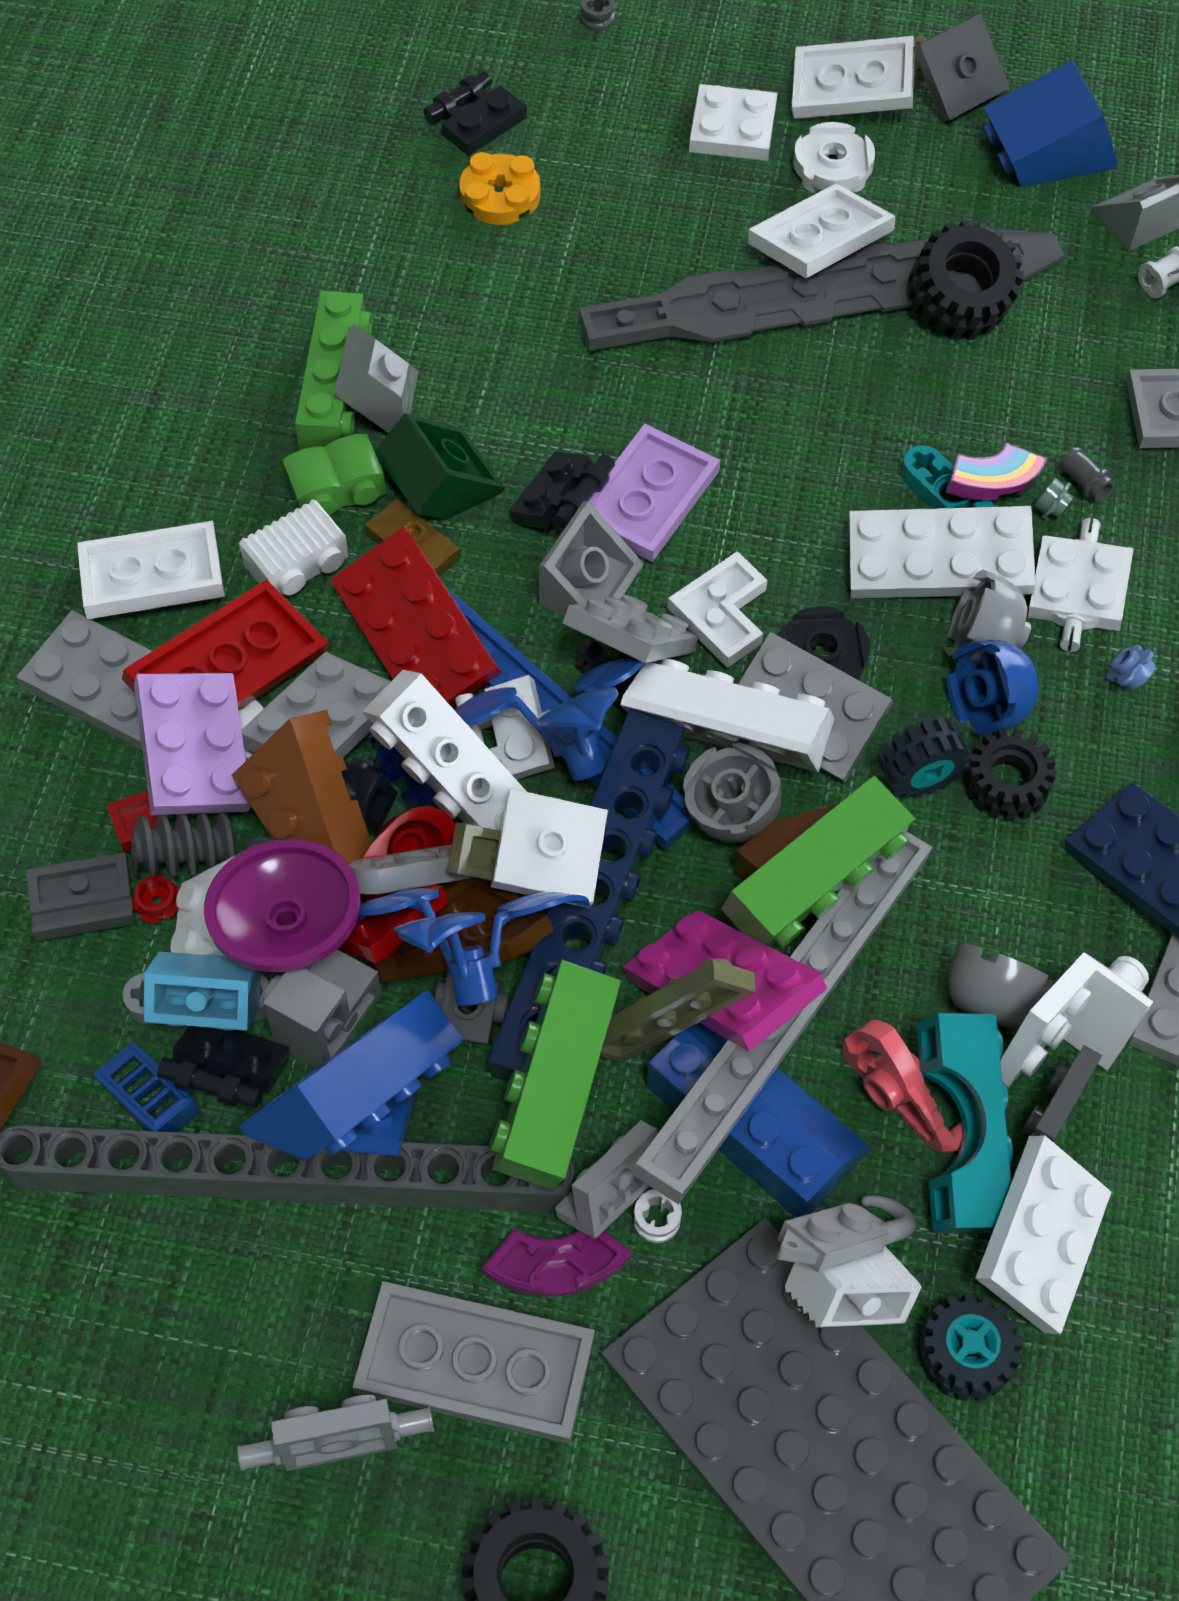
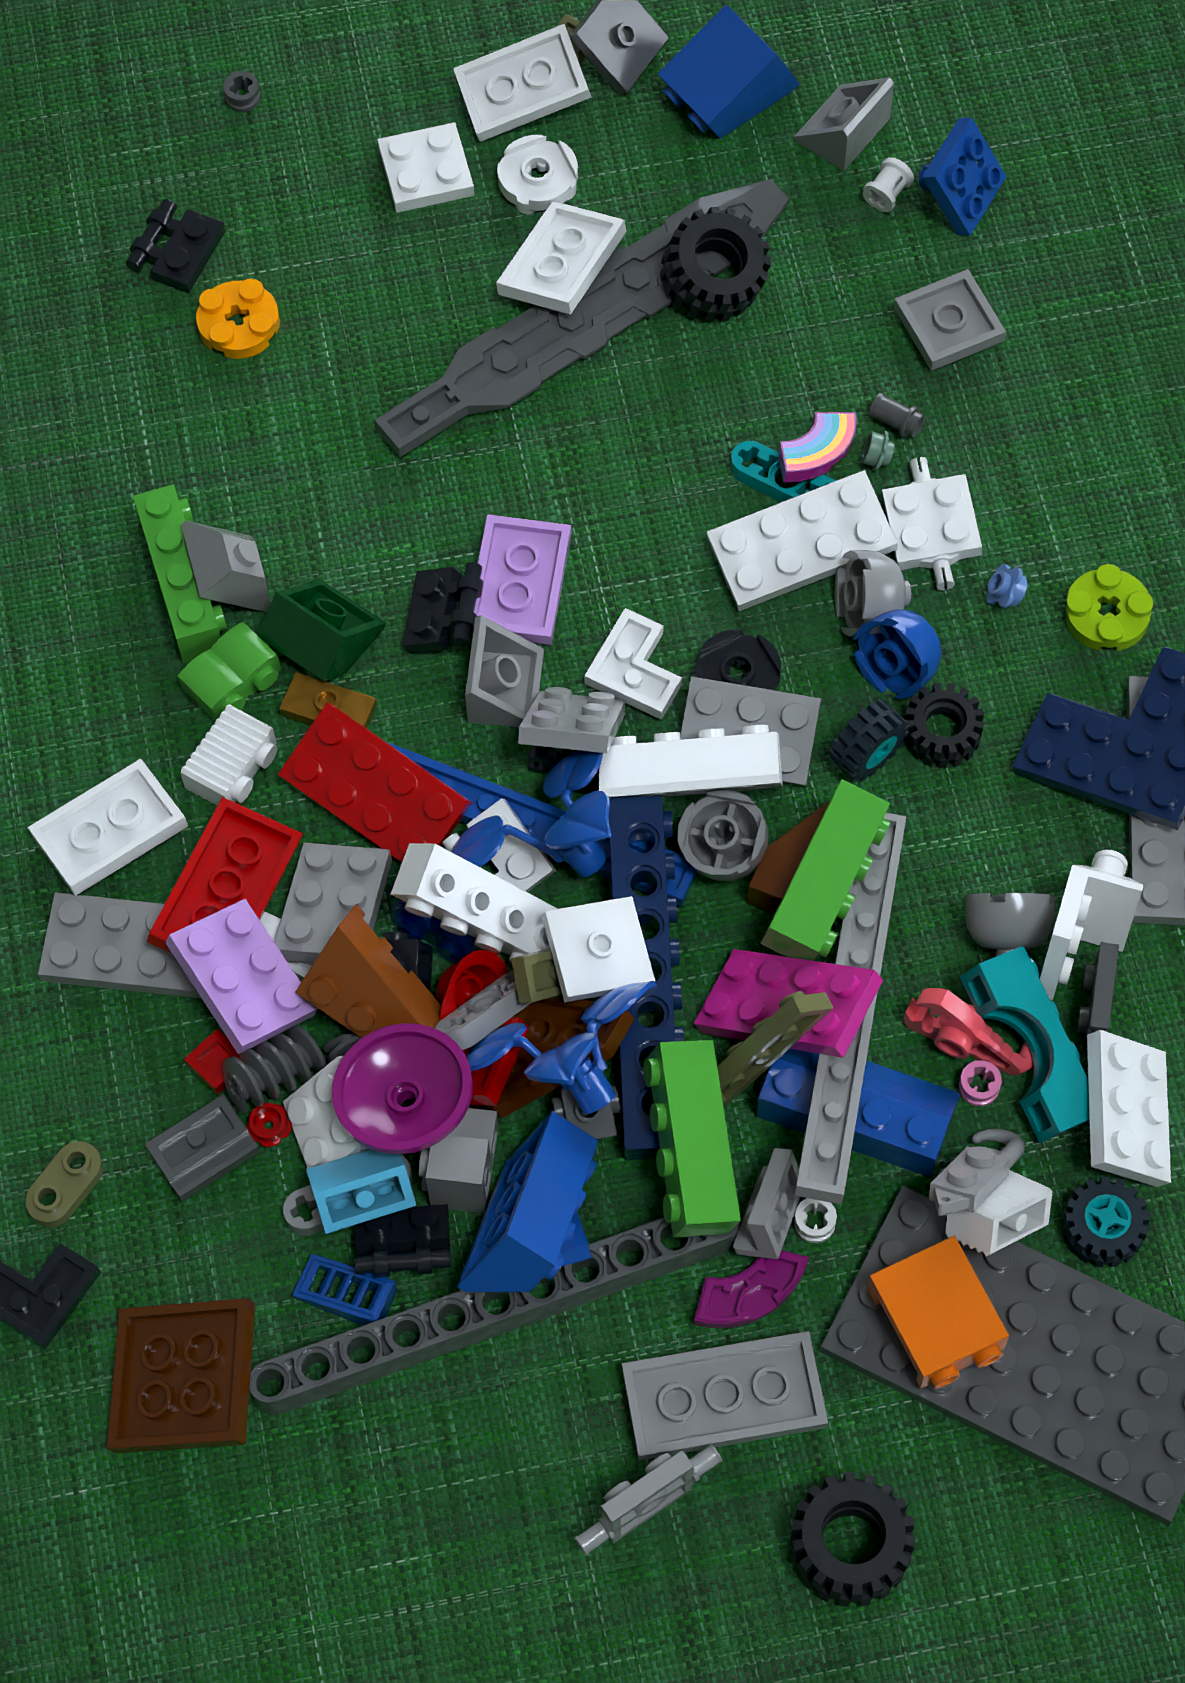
camera: 20 degrees left, 5 degrees up
none -> orange panel [867,1235,1009,1389]
none -> bright pink bush [959,1060,1002,1106]

